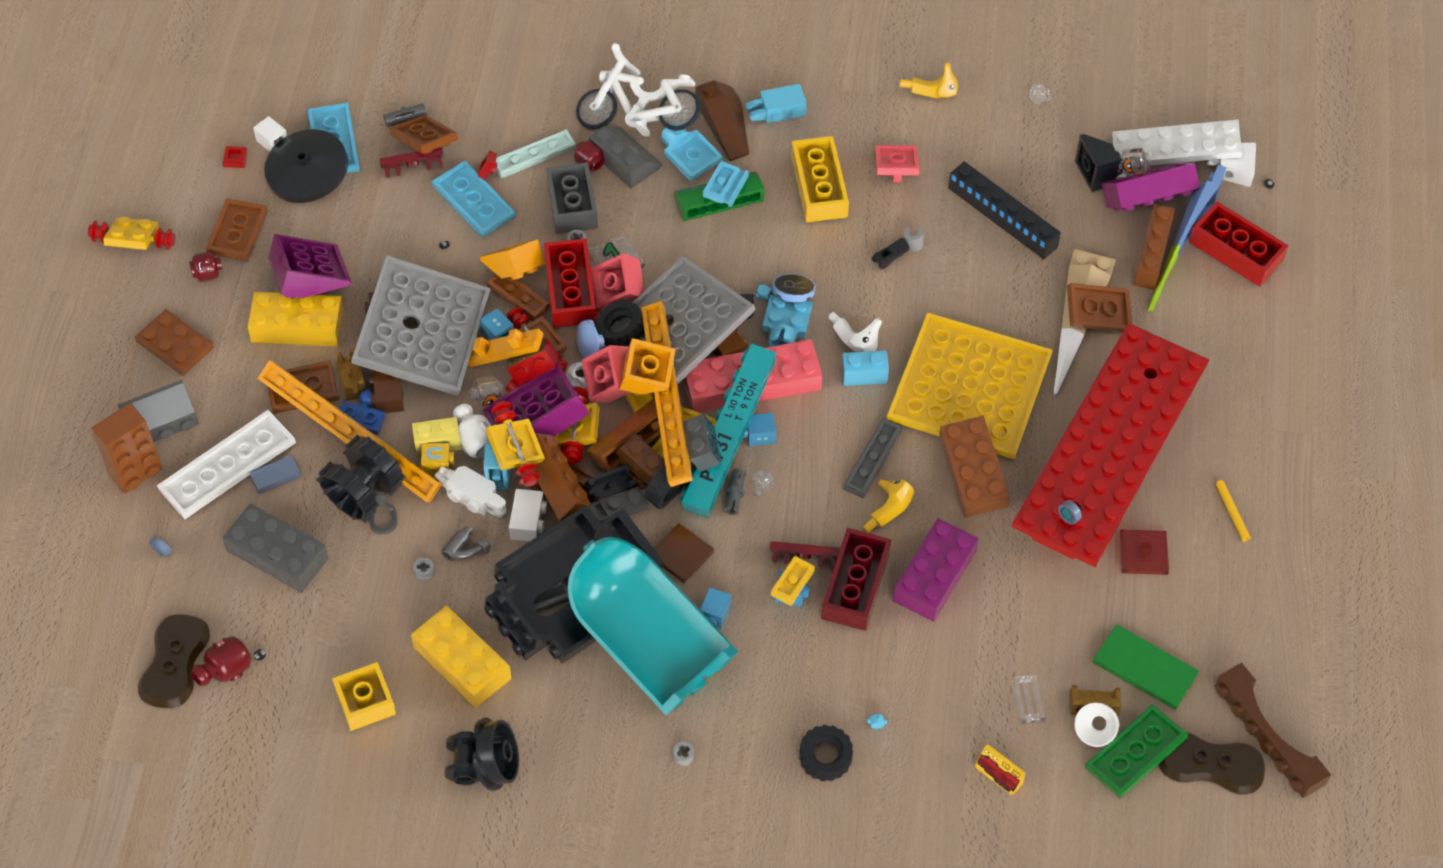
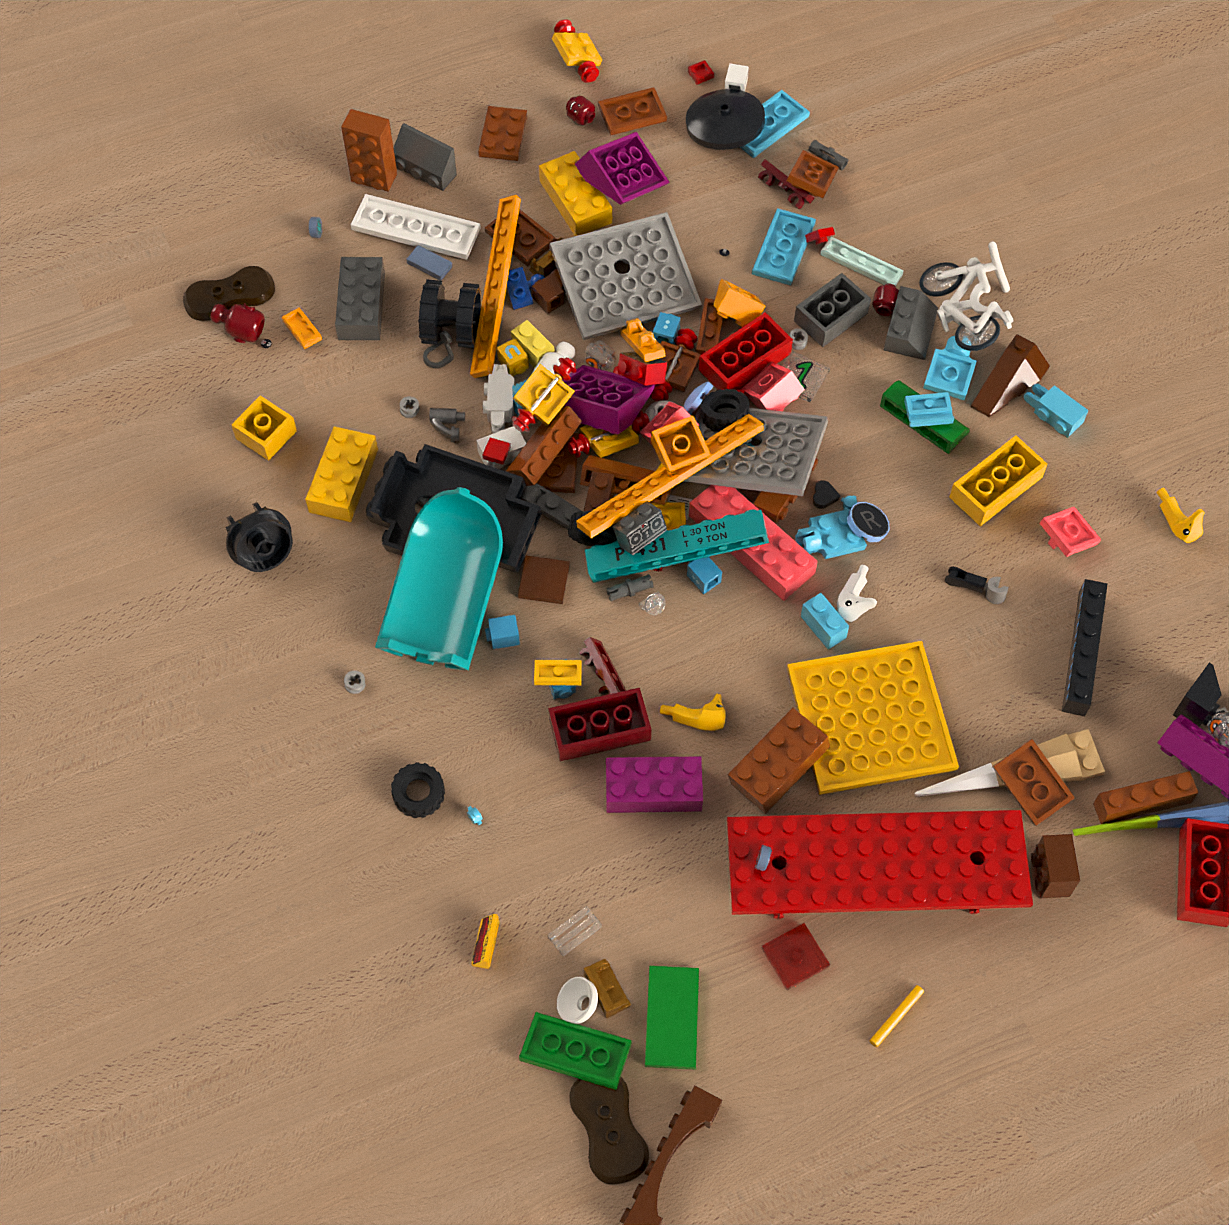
camera: 60 degrees right, 5 degrees up
black hinge [582,464,635,503] -> none
dark grey tile [843,418,903,499] -> none
none -> light orange plate [281,307,322,349]
none -> red tile [482,437,511,465]
none -> reddish brown brick [1031,834,1080,899]

